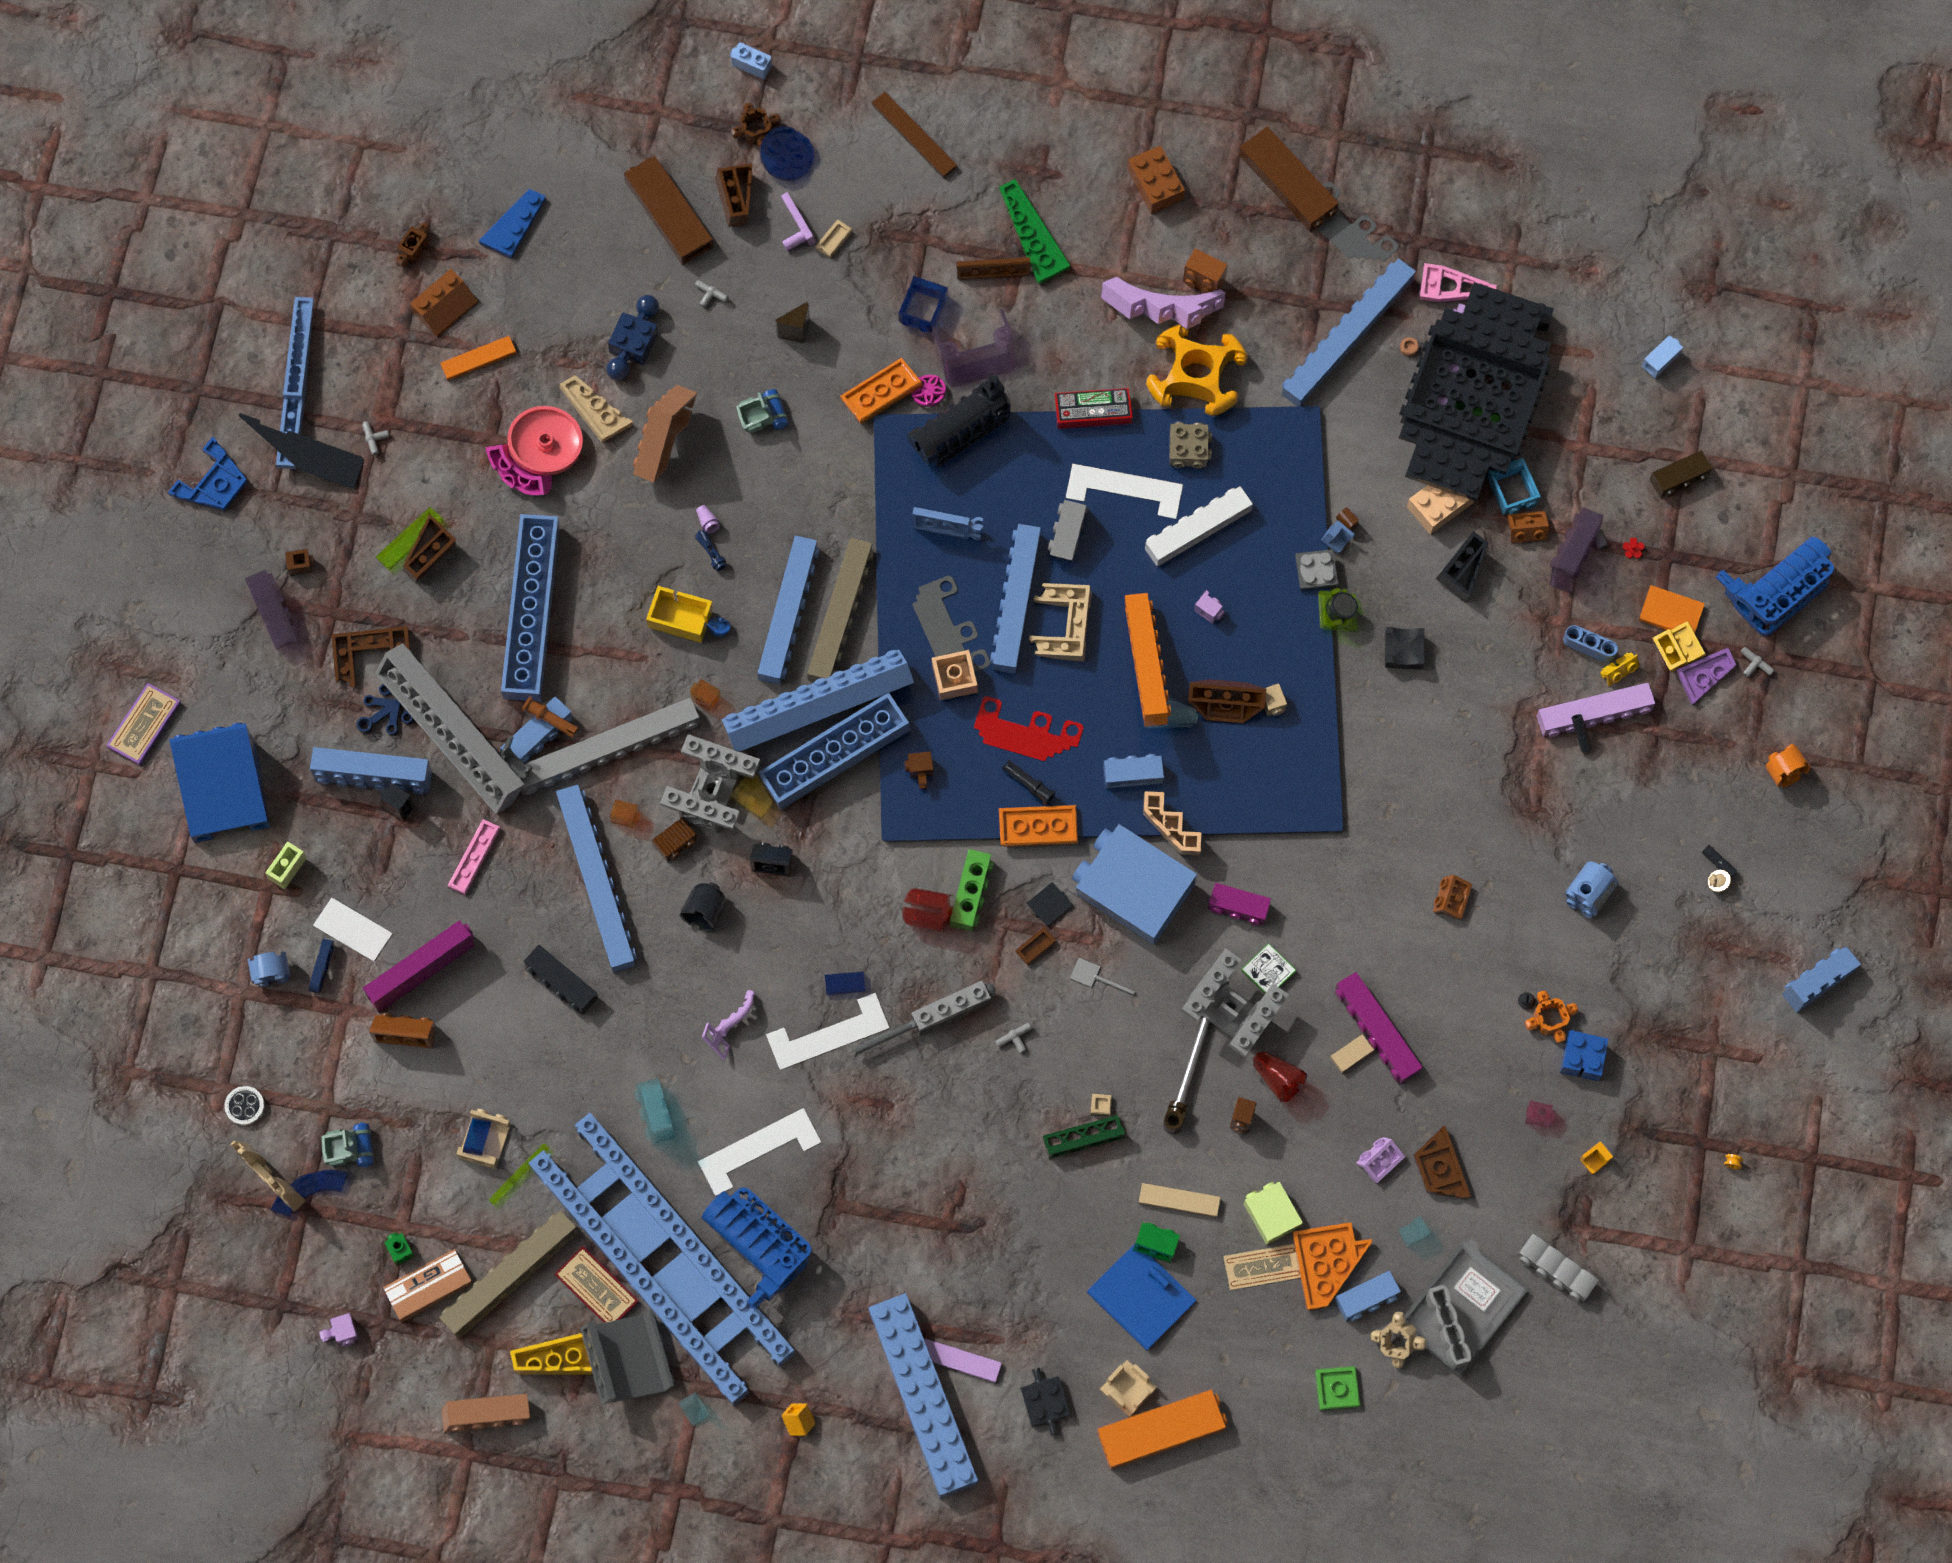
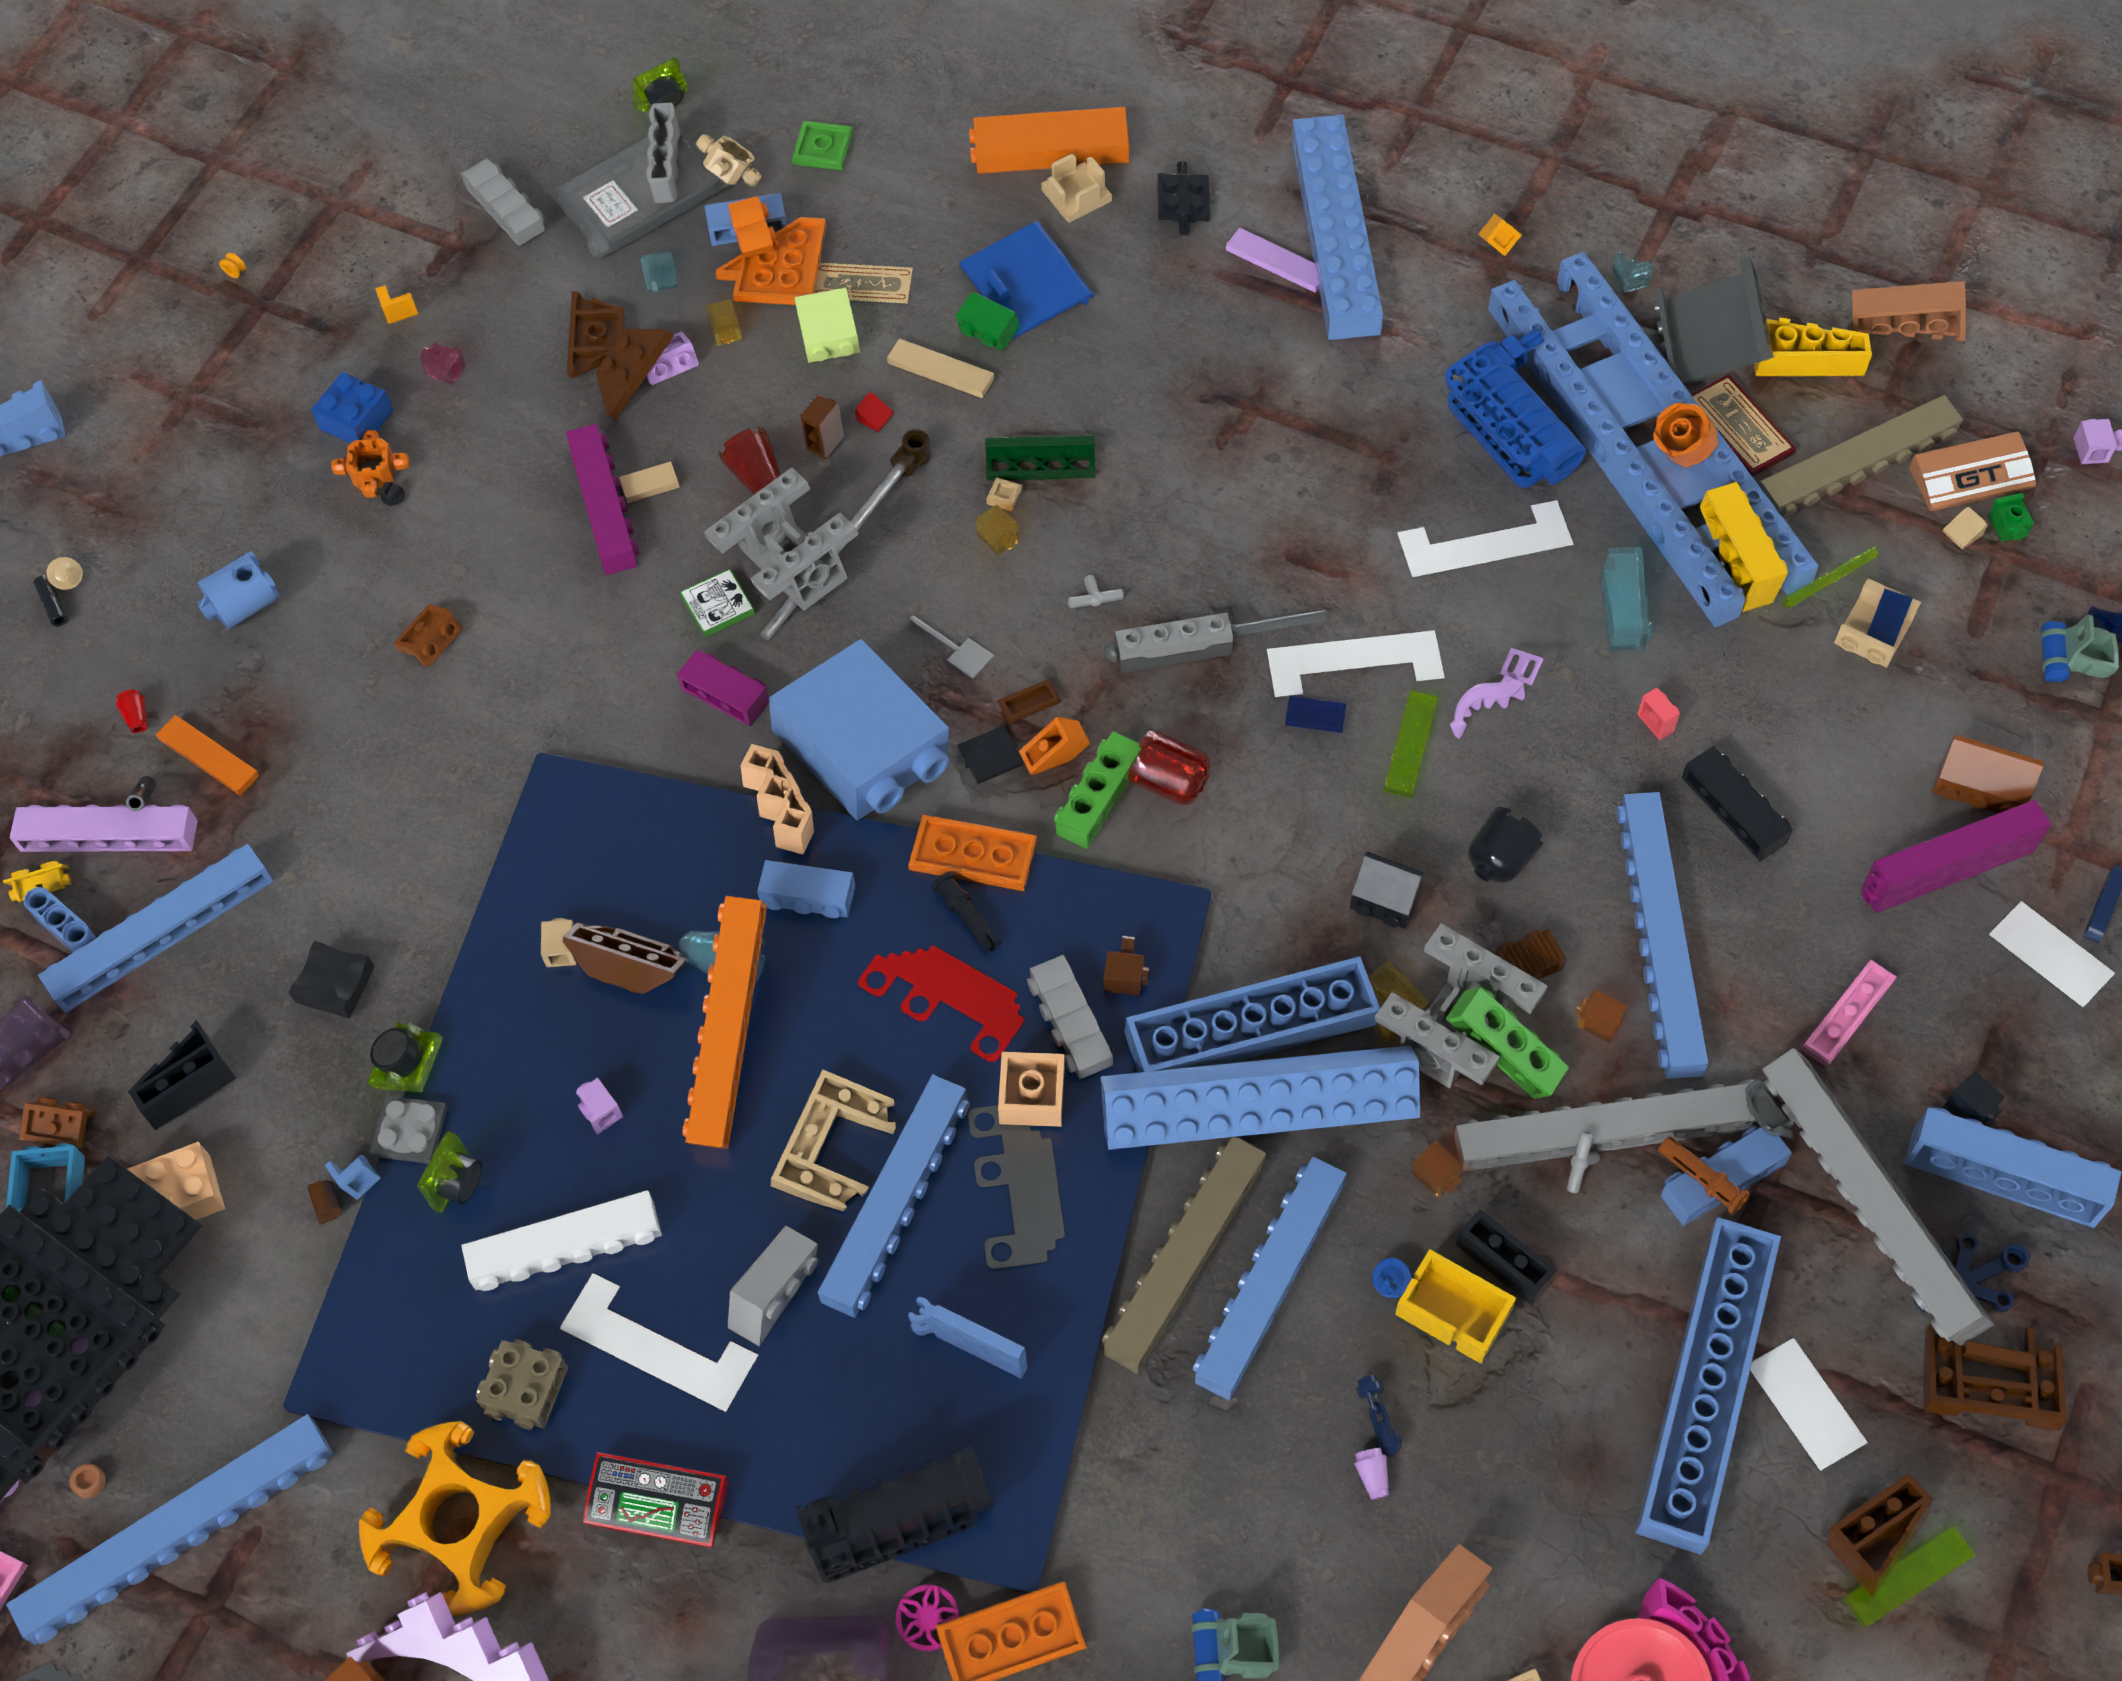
camera: 160 degrees left, 10 degrees down
none -> medium blue brick [38,844,274,1013]
none -> red cone [116,689,148,734]
none -> orange tile [155,715,260,796]
none -> piece [417,1131,482,1213]
none -> reddish brown wing [596,328,674,420]
none -> piece [632,57,688,113]
none -> clear yellow brick [706,299,742,346]
none -> orange brick [728,196,777,259]
none -> red slope [855,392,894,432]
none -> clear yellow brick [976,504,1020,556]
none -> orange slope [1019,717,1090,775]
none -> light grey brick [1027,955,1113,1080]
none -> clear neon green tile [1384,690,1438,798]
none -> bright green brick [1446,987,1569,1099]
none -> black brick [1456,1209,1557,1306]
none -> light grey piece [1567,1131,1600,1193]
none -> coral piece [1637,687,1680,740]
none -> orange brick [1653,402,1719,468]
none -> yellow wedge [1700,482,1788,612]
none -> white sticker [1750,1338,1868,1471]
none -> tan slope [1943,507,1987,550]
none -> reddish brown tile [1962,1340,2034,1372]

